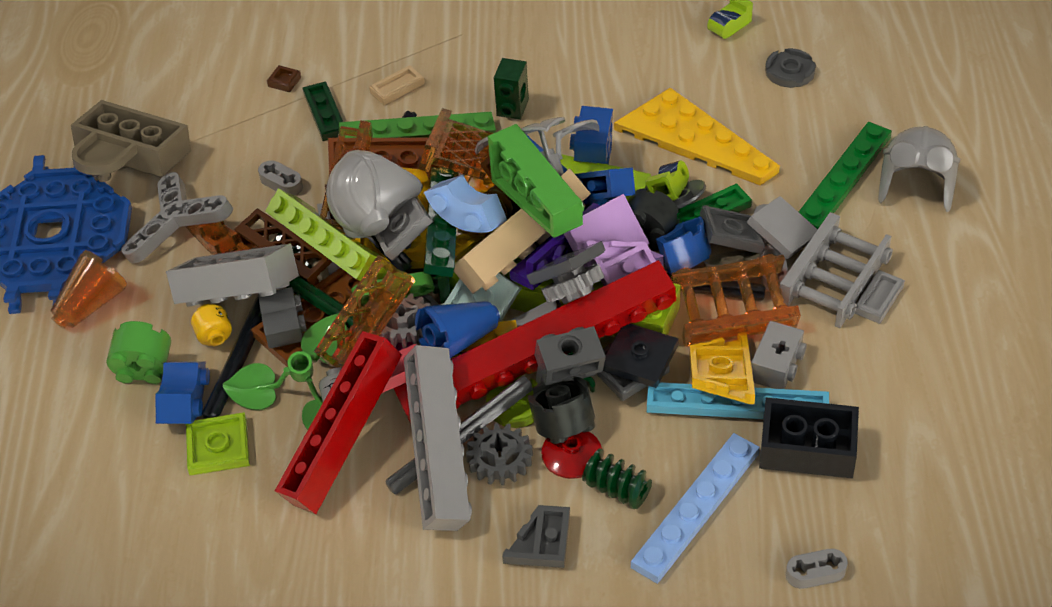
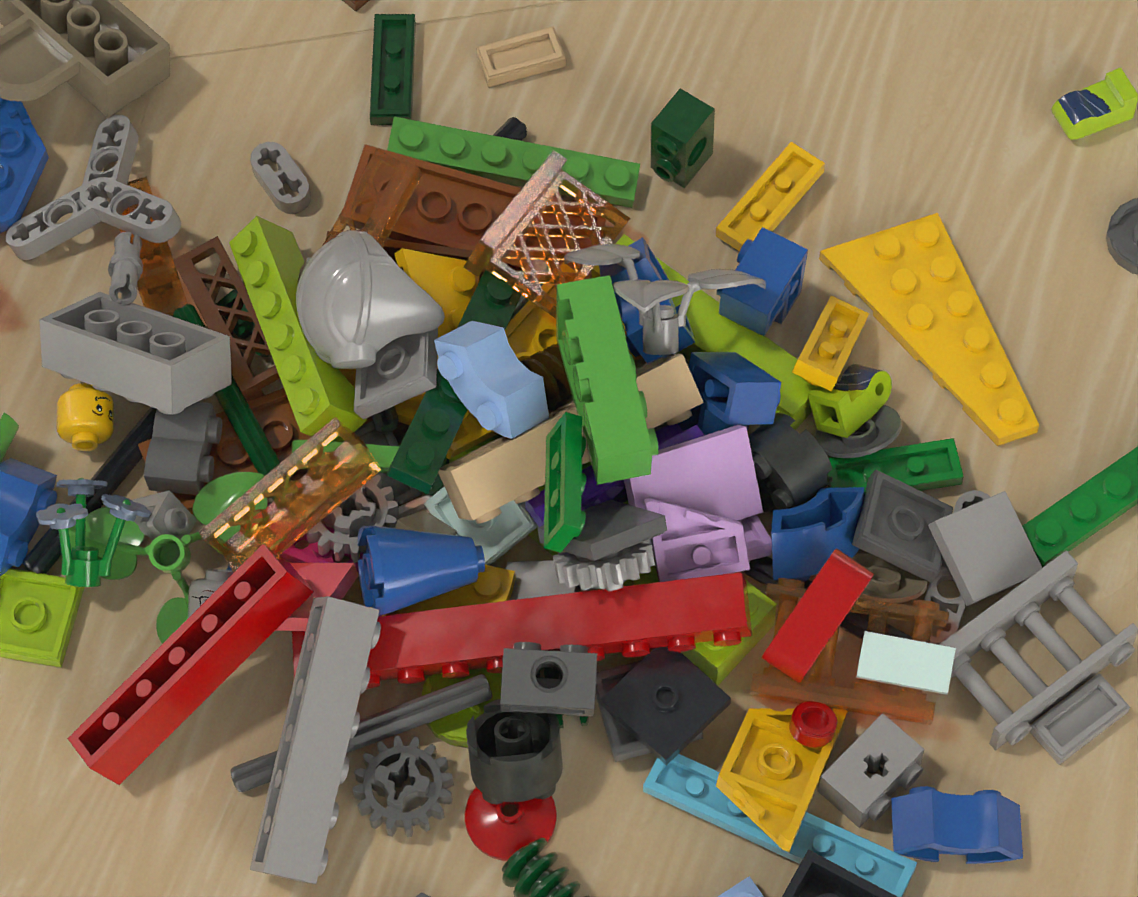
camera: 20 degrees right, 15 degrees up
none -> plant [36,478,151,587]
none -> light grey pin [108,232,143,305]
none -> light grey bracket [132,490,197,541]
none -> green plate [544,412,586,553]
none -> yellow plate [716,142,825,252]
none -> red beam [761,548,874,684]
none -> red tile [789,701,838,748]
none -> yellow plate [792,295,870,392]
none -> light aqua tile [856,631,956,695]
none -> blue brick [891,786,1023,864]

